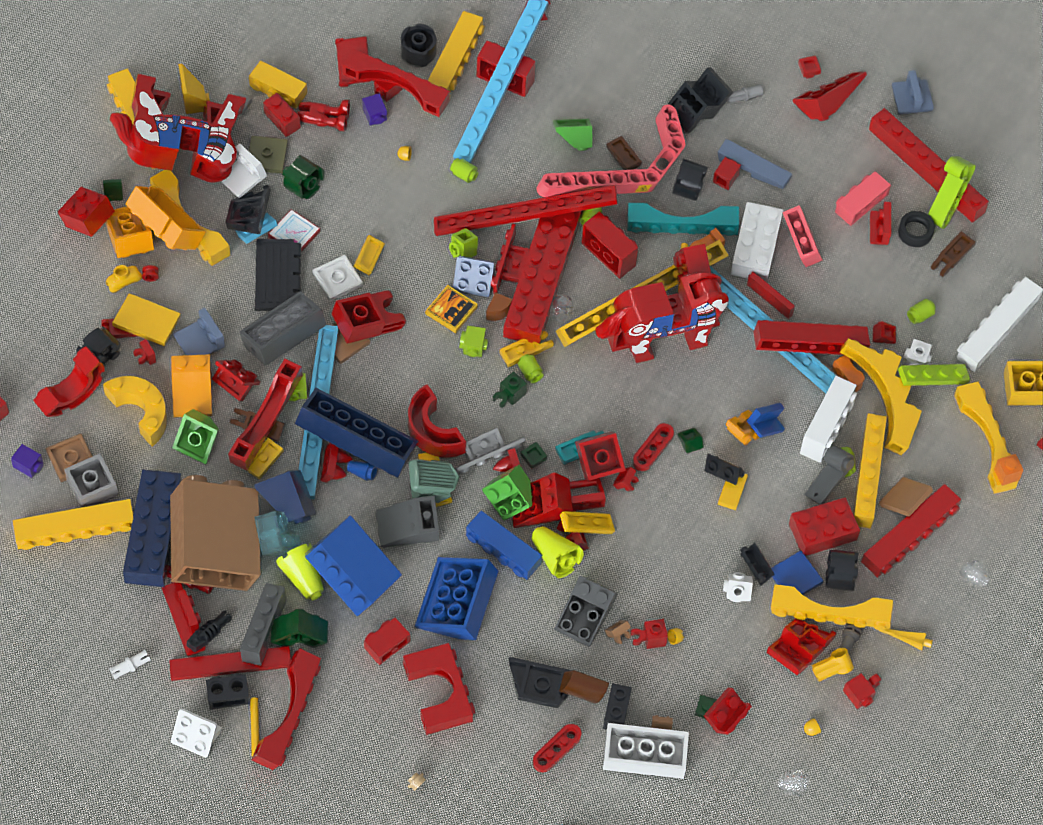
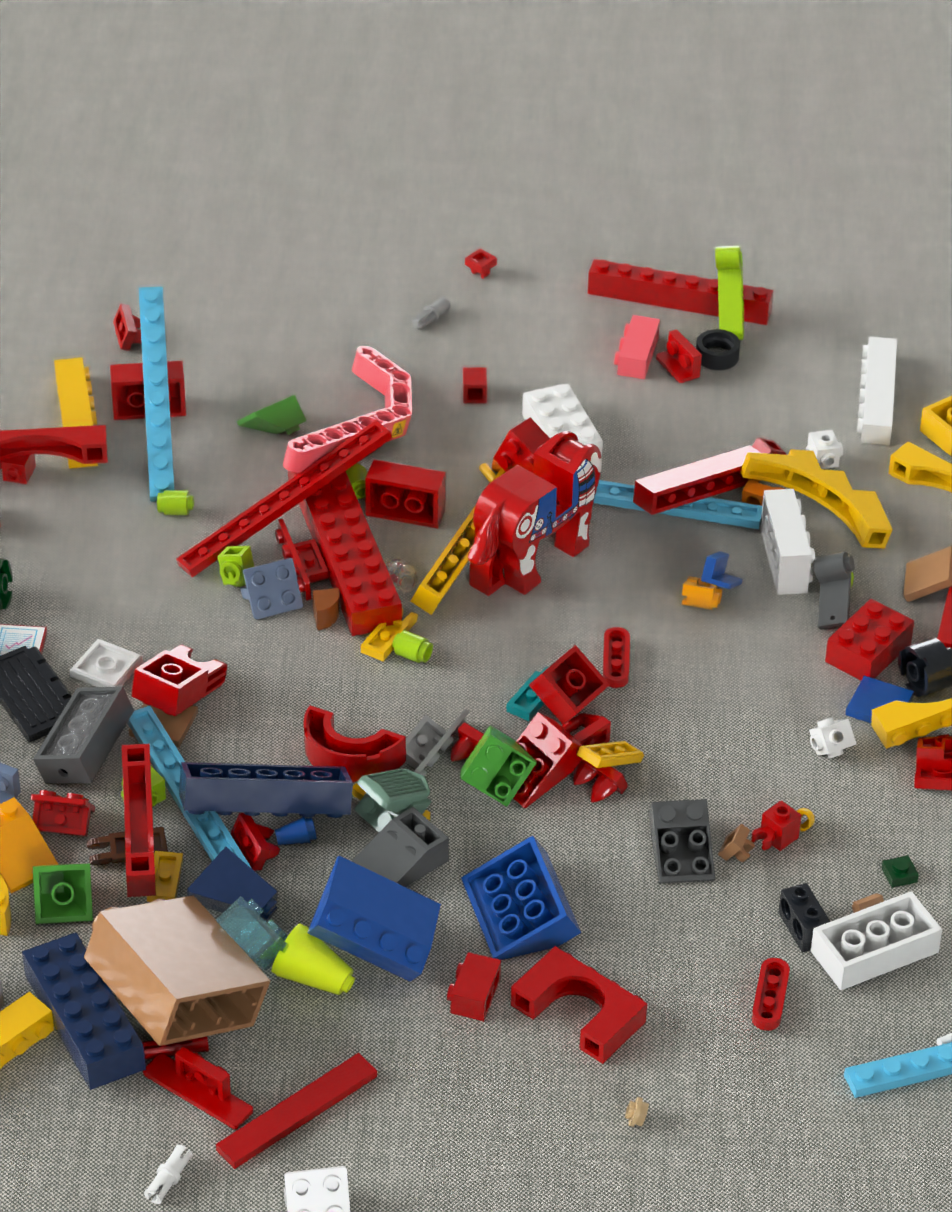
camera: 30 degrees left, 20 degrees down
black hinge [186,611,232,652] -> none
black brick [206,673,250,710] -> none
dark grey arch [240,583,287,666] -> none
yellow bar [250,697,259,756] -> none
red arch [251,648,321,770] -> none
dark green brick [271,609,328,648] -> none
yellow tile [353,235,385,275] -> none
dark purple brick [362,93,387,126] -> none
yellow hinge [397,146,412,161] -> none
black brick [401,24,437,67] -> none
tile [425,285,478,334] -> none
lime brick [459,325,488,357] -> none
blue brick [466,511,542,580] -> none
dark green brick [493,371,527,408] -> none
black wing [508,657,585,708] -> none
dark green plate [520,442,548,469] -> none
neon yellow cone [531,526,584,578] -> none
reddish brown brick [559,670,609,704] -> none
reddish brown plate [606,136,642,170] -> none
red tile [613,467,639,492] -> none
teal arch [627,203,739,236] -> none
black bracket [668,67,733,133] -> none
black brick [672,159,708,201] -> none
dark green slope [677,427,704,453] -> none
red bracket [703,687,752,735] -> none
black hinge [704,453,745,485] -> none
sand blue slope [718,139,792,189] -> none
yellow tile [718,474,748,510] -> none
black hinge [740,543,775,586] -> none
red tile [747,272,795,319] -> none
coral brick [782,205,823,267] -> none
red wedge [792,71,867,121] -> none
yellow brick [853,413,887,529] -> none
sand blue bracket [892,70,934,114] -> none
lime plate [898,364,970,386] -> none
lime brick [907,299,936,324] -> none
reddish brown hinge [931,231,976,277] -> none

